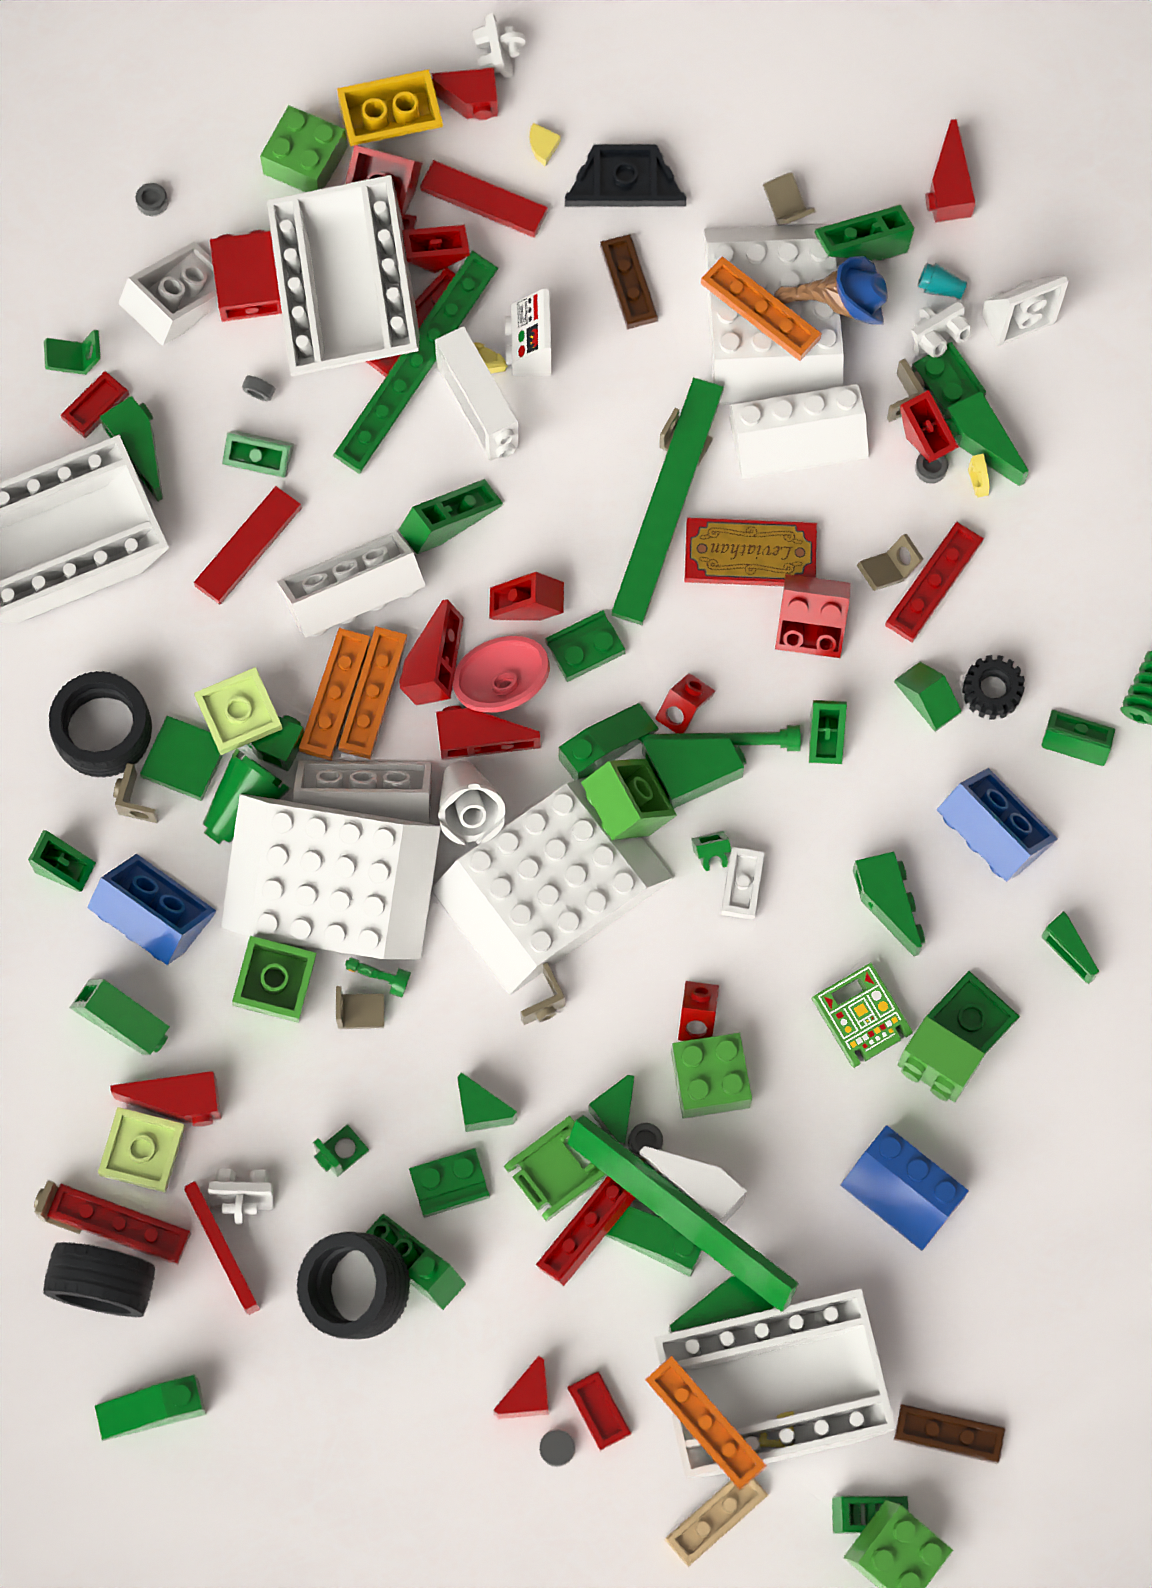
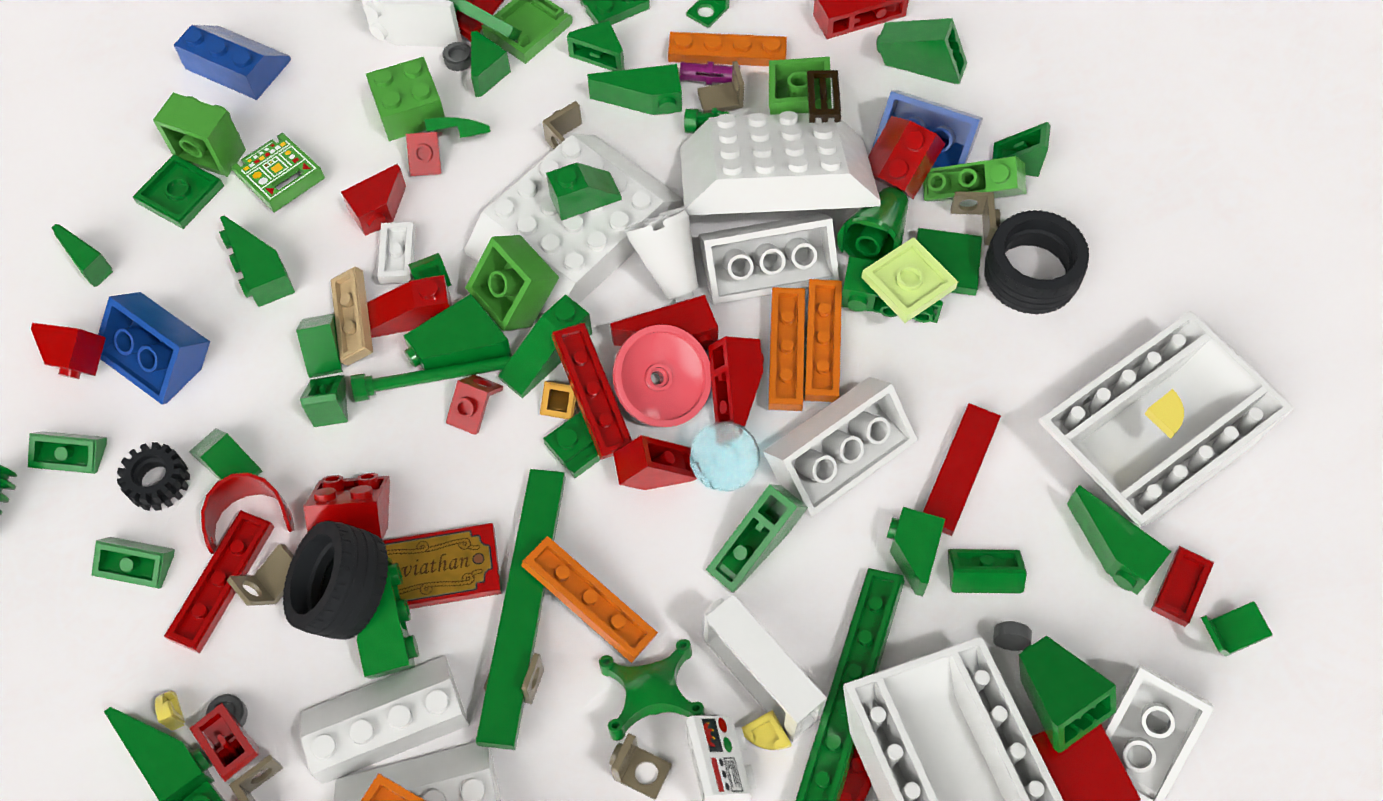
camera: 170 degrees right, 10 degrees down
none -> red slope [31,323,106,379]
none -> green slope [91,537,175,589]
none -> red piece [201,473,294,554]
none -> black tyre [283,521,388,640]
none -> green slope [296,313,343,378]
none -> tan tile [331,266,373,366]
none -> red slope [341,164,406,236]
none -> green slope [357,558,419,679]
none -> red slope [367,275,452,338]
none -> green slope [424,117,491,138]
none -> orange plate [521,536,658,663]
none -> pearl gold slope [540,380,578,420]
none -> green slope [546,162,622,221]
none -> red tile [551,323,632,460]
none -> green slope [587,64,682,115]
none -> green piece [599,639,705,741]
none -> dark tan bracket [609,733,672,800]
none -> orange plate [668,32,787,66]
none -> magenta pin [679,61,740,86]
none -> clear light blue tile [690,421,760,492]
none -> dark brown tile [807,70,841,123]
none -> red slope [868,116,945,199]
none -> green slope [886,507,945,597]
none -> bright green slope [923,156,1027,201]
none -> green slope [1019,635,1116,753]
none -> light yellow tile [1145,389,1184,439]

